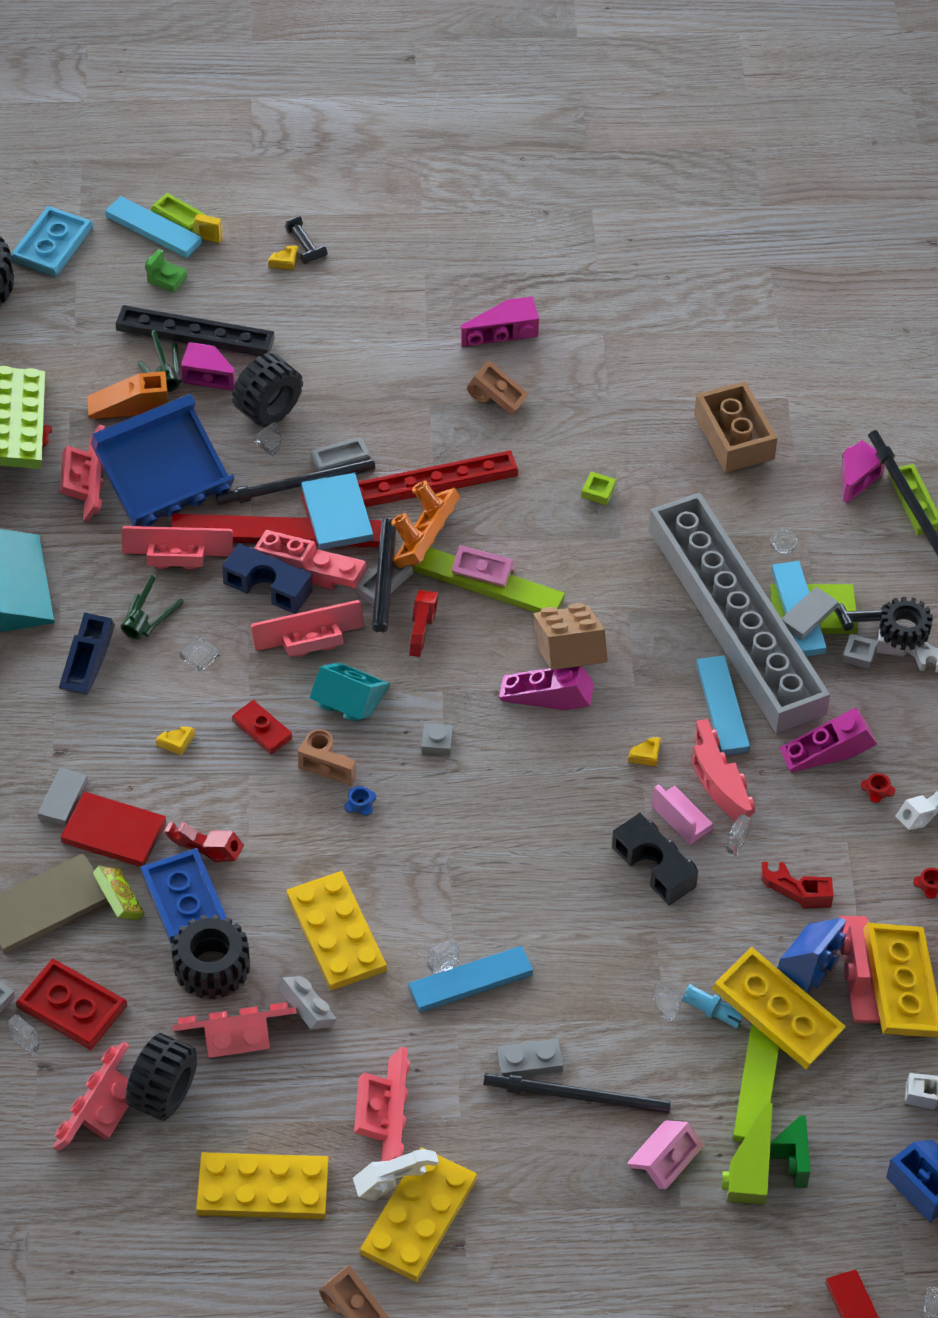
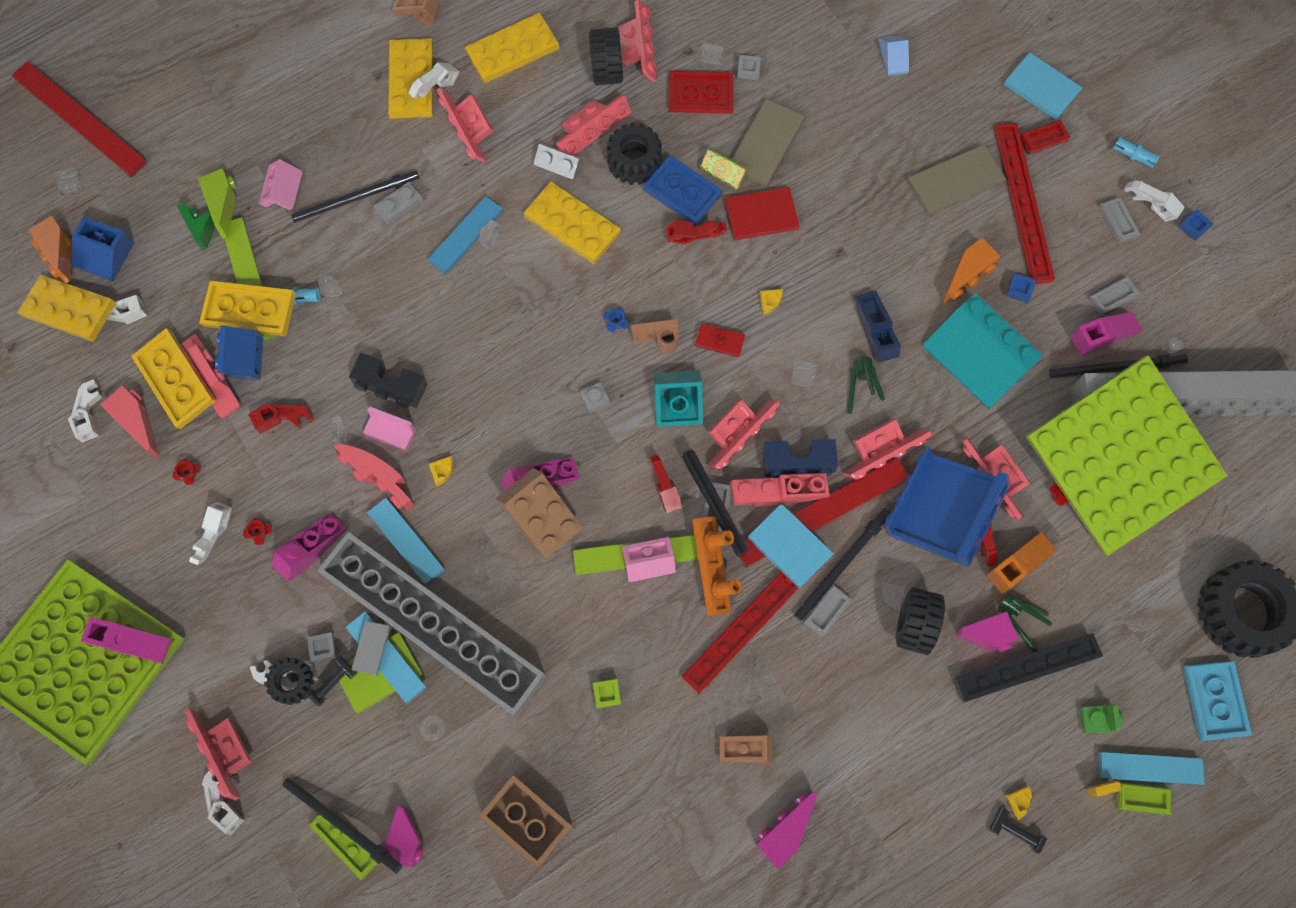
camera: 150 degrees right, 20 degrees up
light grey tile [38,768,88,827] -> none

